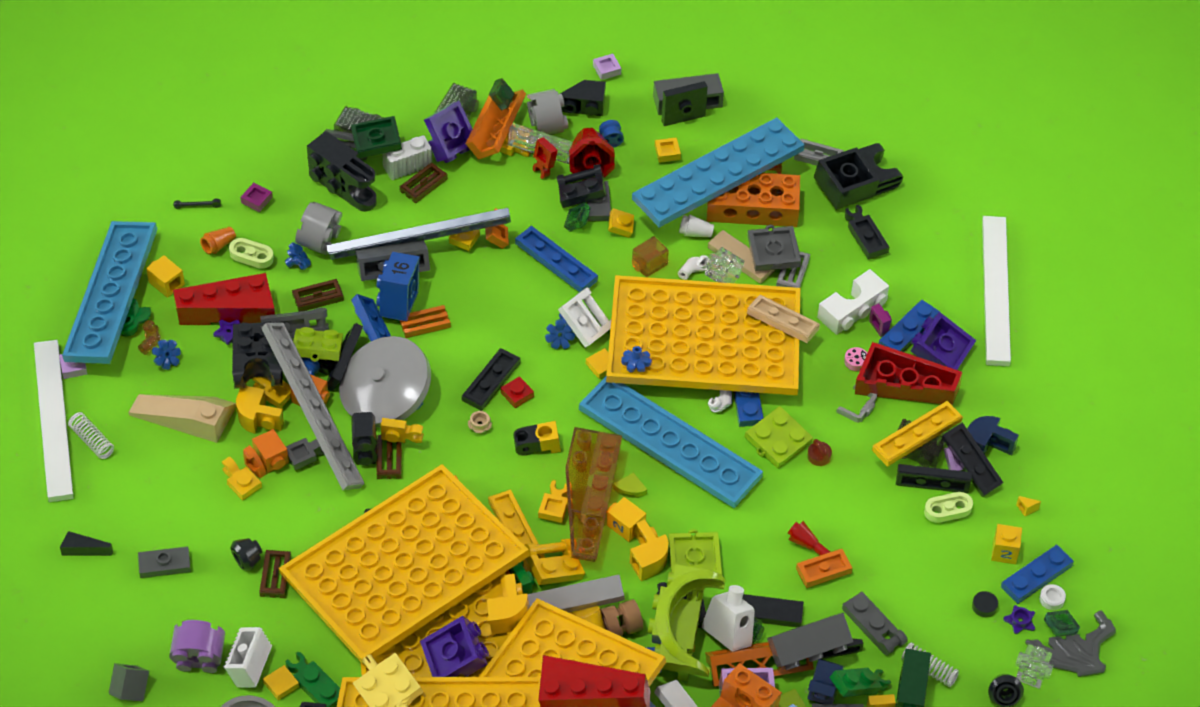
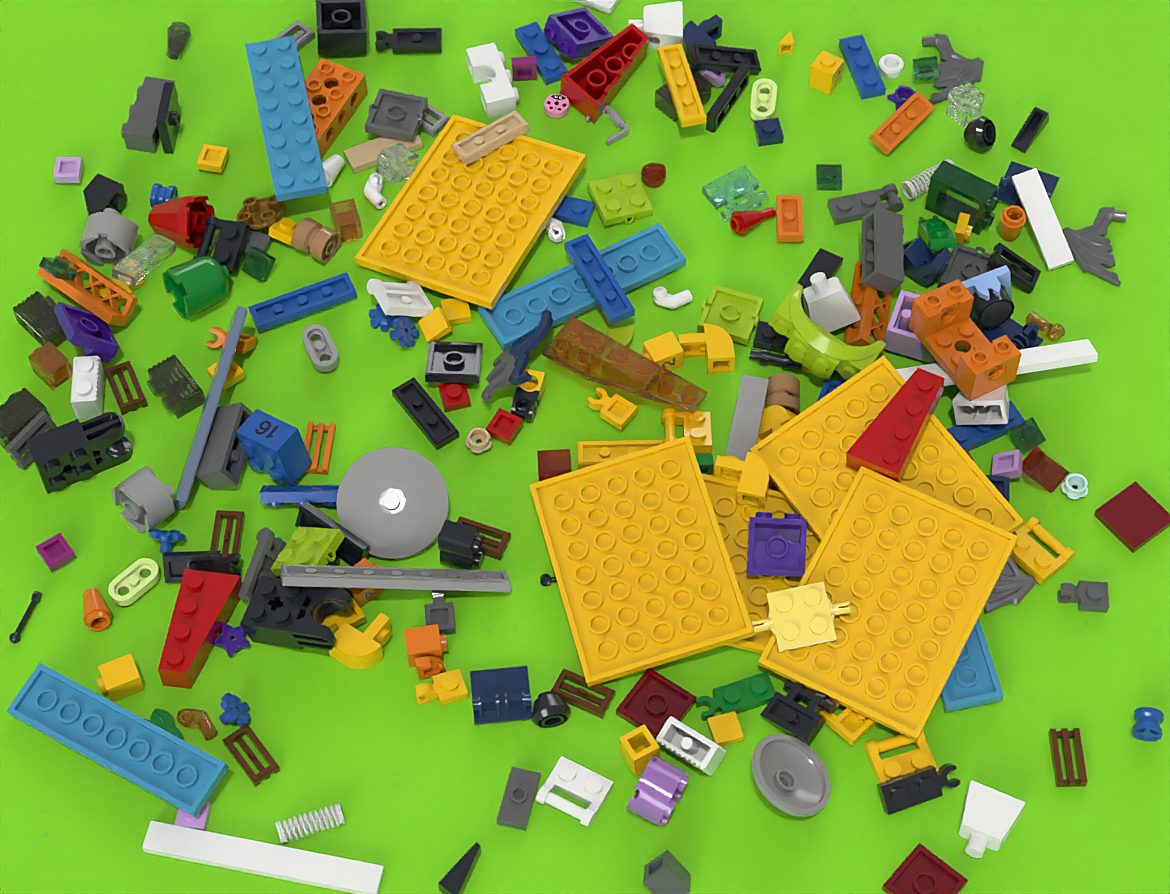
camera: 65 degrees left, 5 degrees up
tan wedge [128,394,237,443] -> none
dark green tile [351,116,402,158] -> none
yellow plate [380,417,424,443] -> none
red plate [533,137,558,179] -> none
blue plant [621,346,652,372] -> none
black tile [972,591,998,617] -> none
none -> clear orange brick [28,341,73,390]
none -> clear smoke brick [147,355,205,418]
none -> green cylinder [163,256,230,318]
none -> black plate [163,550,242,583]
none -> clear smoke cone [166,22,191,60]
none -> reddish brown tile [223,724,280,787]
none -> pearl gold dish [236,194,286,230]
none -> medium nougat wheel [291,217,341,263]
none -> light grey plate [302,324,339,372]
none -> yellow tile [418,307,453,343]
none -> black plate [425,341,483,384]
none -> dark blue hinge [470,666,532,725]
none -> dark blue piece [481,310,554,402]
none -> red plate [486,408,524,445]
none -> white plate [536,756,614,828]
none -> clear red panel [537,449,572,482]
none -> blue plate [564,233,635,325]
none -> dark red tile [616,668,697,740]
none -> yellow brick [619,724,660,776]
none -> white torso [629,1,683,50]
none -> white arm [653,286,693,309]
none -> clear light blue plate [702,165,769,221]
none -> dark blue plate [753,118,784,146]
none -> clear green plate [815,164,842,191]
none -> orange plate [869,90,935,156]

